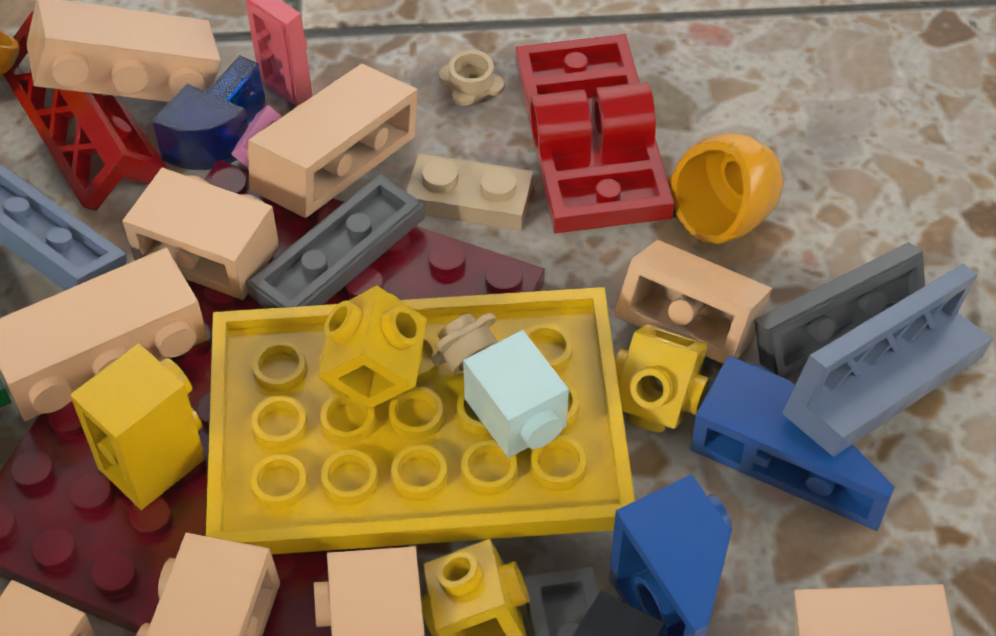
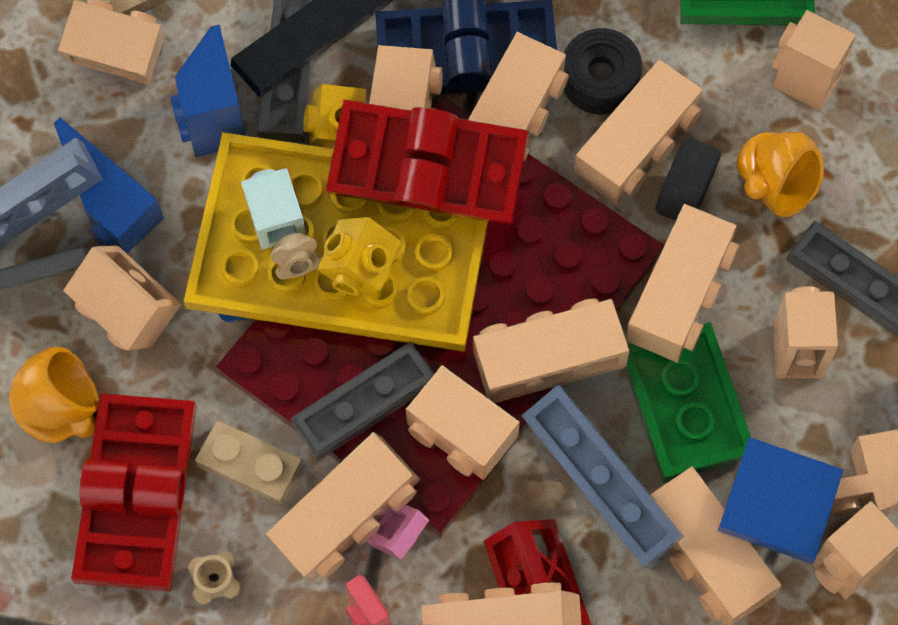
camera: 165 degrees left, 15 degrees up
yellow brick [70,343,205,510] -> none
clear blue brick [152,55,266,170] -> none
yellow brick [615,324,709,432] -> none
none -> red plate [326,99,529,226]

